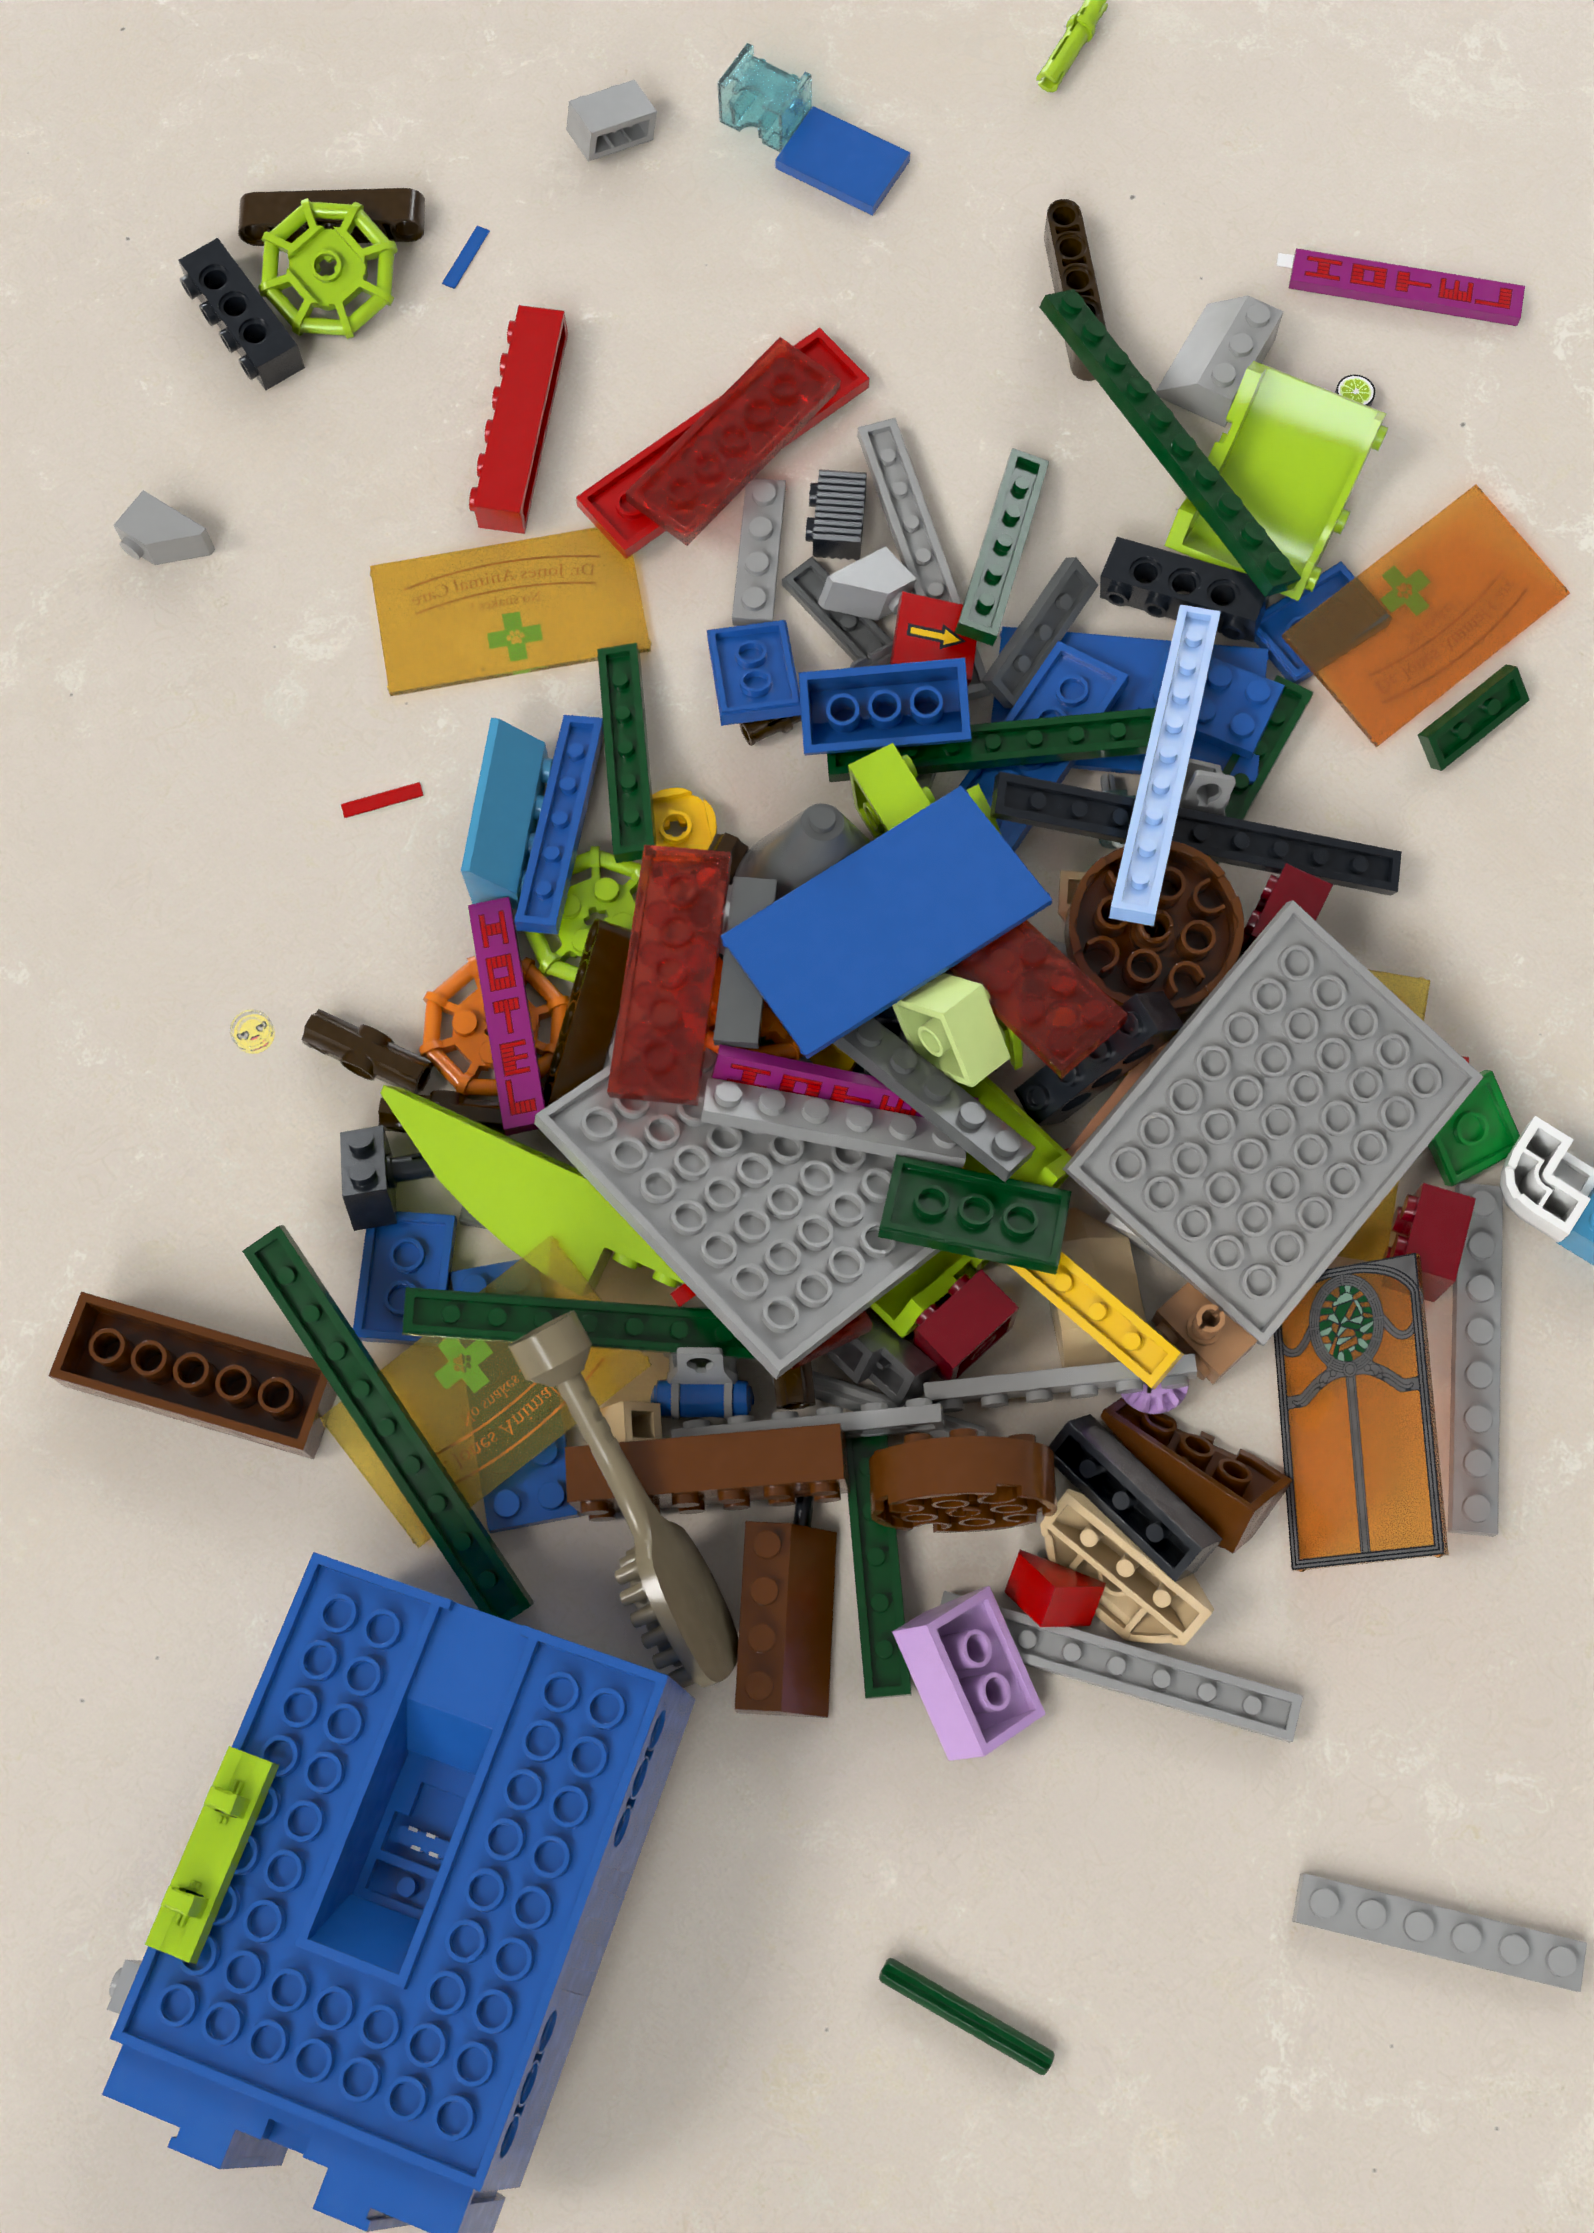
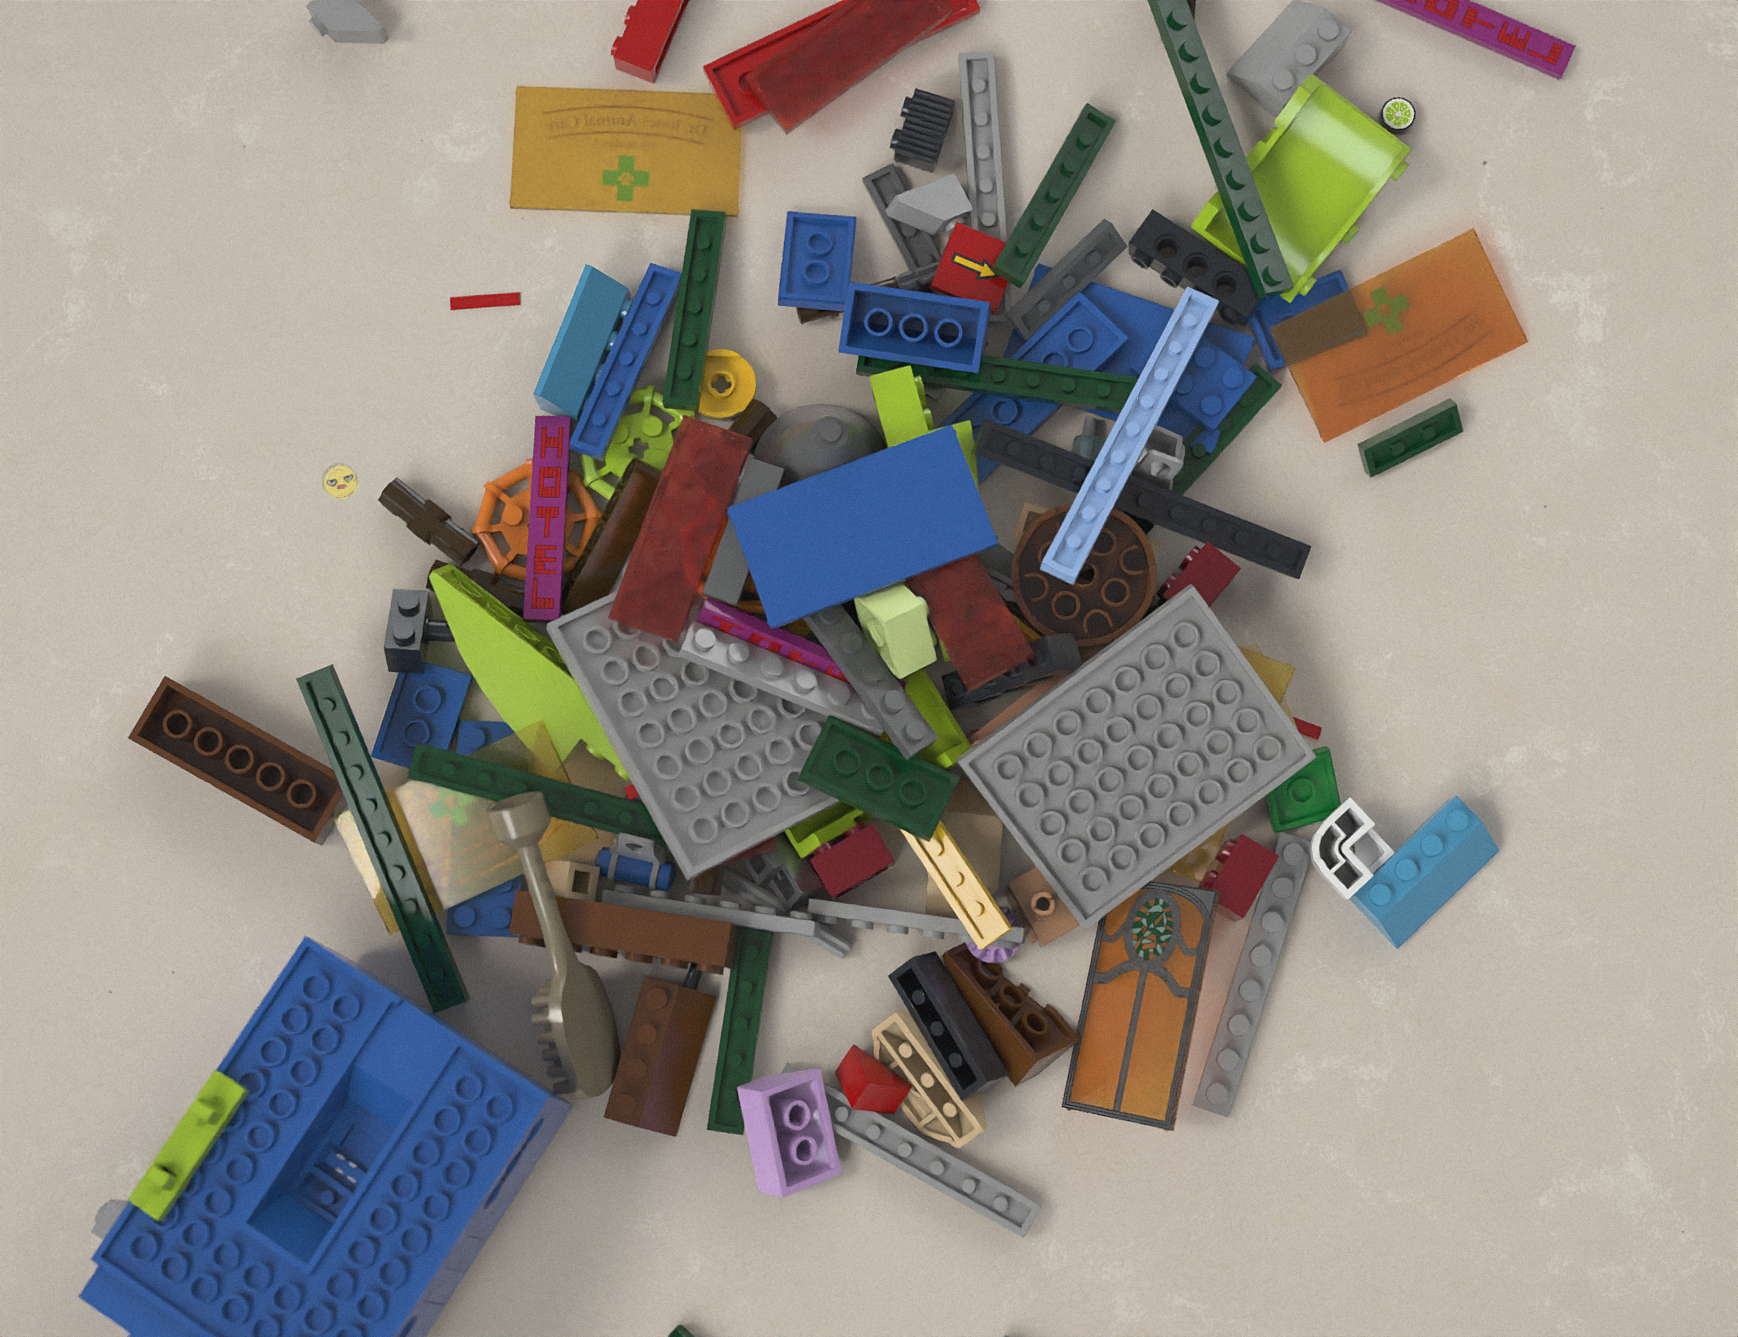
camera: 10 degrees right, 10 degrees up
light grey plate [732,478,786,626] -> none
reddish brown brick [869,1428,1057,1533] -> none

